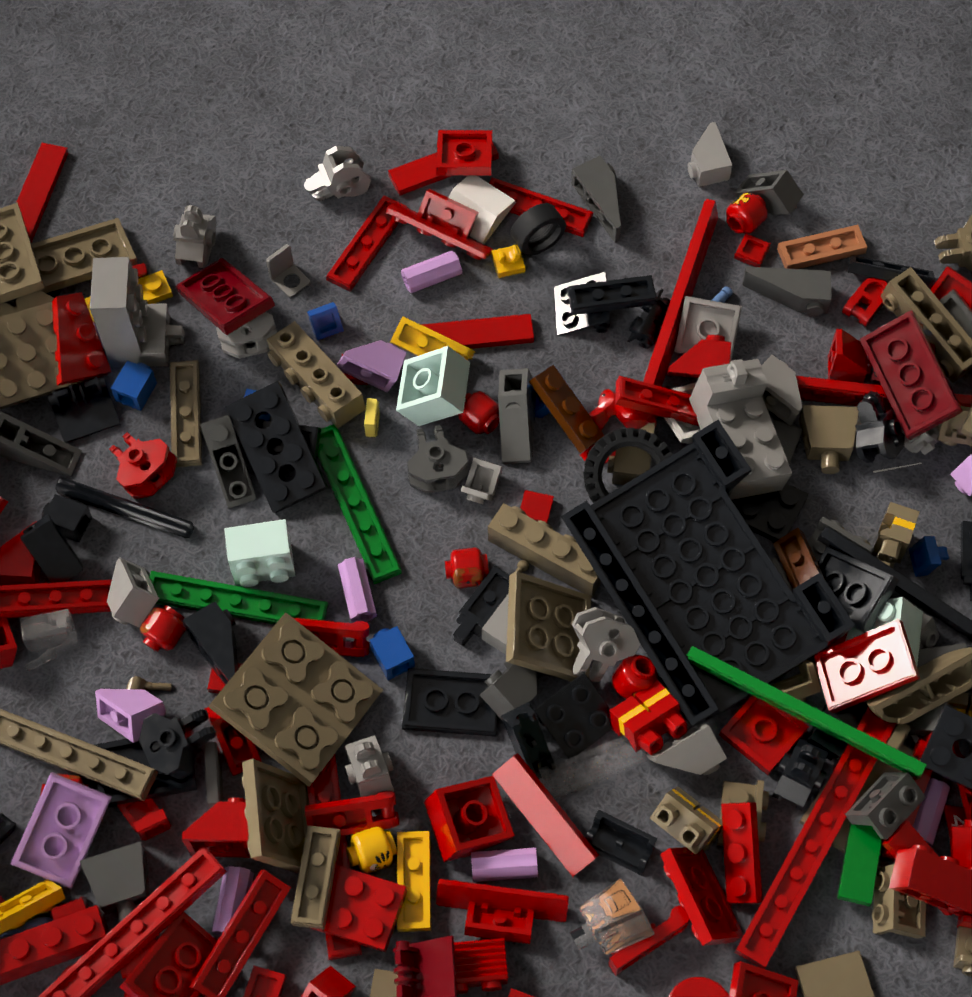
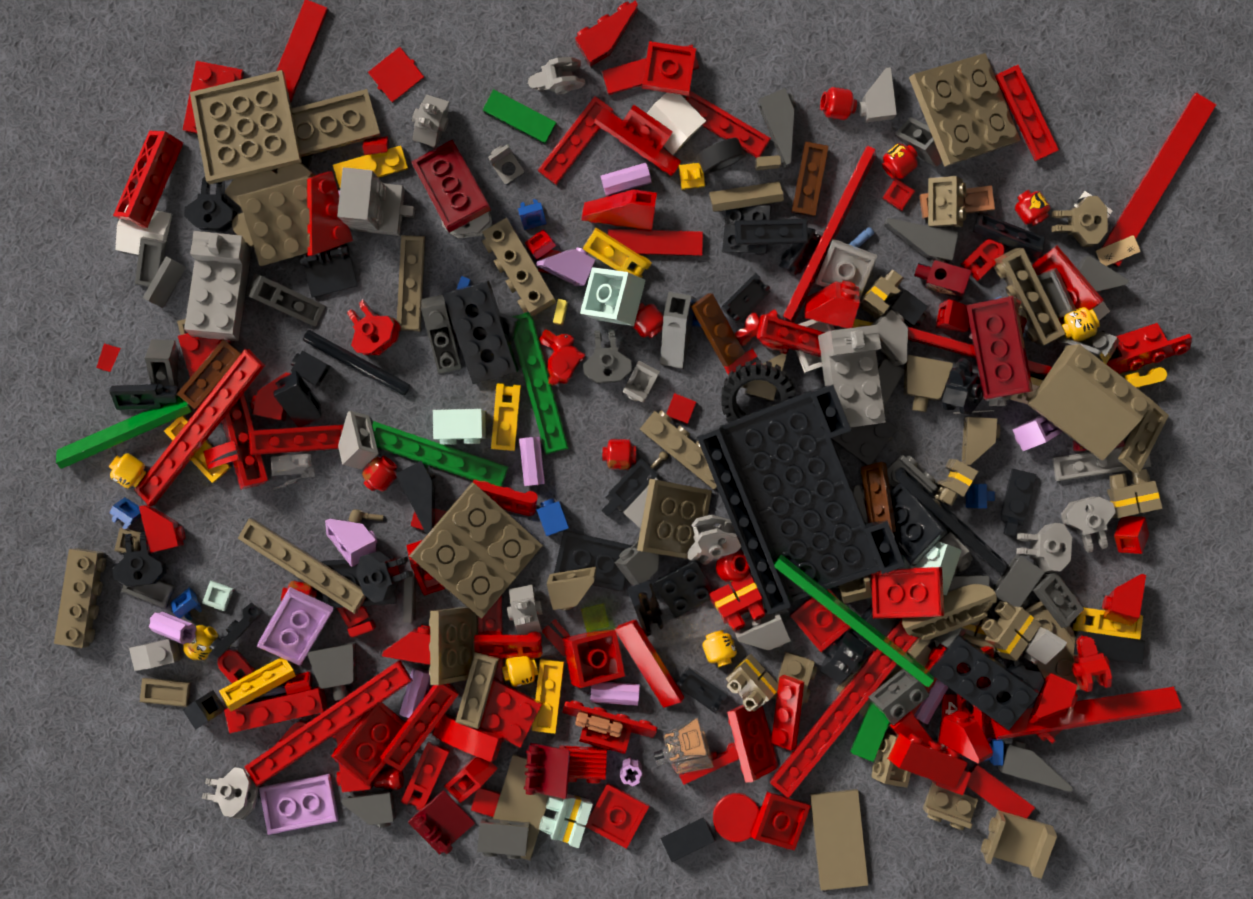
camera: 10 degrees right, 25 degrees up
blue brick [111,360,157,411] -> none
none -> red piece [368,47,424,103]
none -> red slope [432,714,503,762]
none -> green tile [483,89,556,144]
none -> yellow plate [491,383,521,451]
none -> red tile [525,229,556,259]
none -> red animal [539,329,586,385]
none -> red sticker [542,619,570,656]
none -> dark tan slope [547,567,597,610]
none -> red slope [575,0,638,67]
none -> nougat axle [575,712,622,737]
none -> red slope [581,190,657,230]
none -> clear neon green tile [581,603,610,632]
none -> lavender axle [620,757,642,787]
none -> yellow head [702,630,737,667]
none -> dark tan tile [709,181,784,212]
none -> black hinge [721,272,771,325]
none -> dark tan tile [755,155,781,171]
none -> reddish brown plate [791,141,829,217]
none -> red head [820,87,857,120]
none -> dark tan hips [859,270,904,319]
none -> black brick [888,289,928,327]
none -> dark tan piece [909,53,1021,167]
none -> dark red torso [914,260,971,300]
none -> dark tan bracket [928,176,967,227]
none -> dark tan slope [962,417,1000,465]
none -> red plate [995,65,1059,162]
none -> red head [1014,190,1051,227]

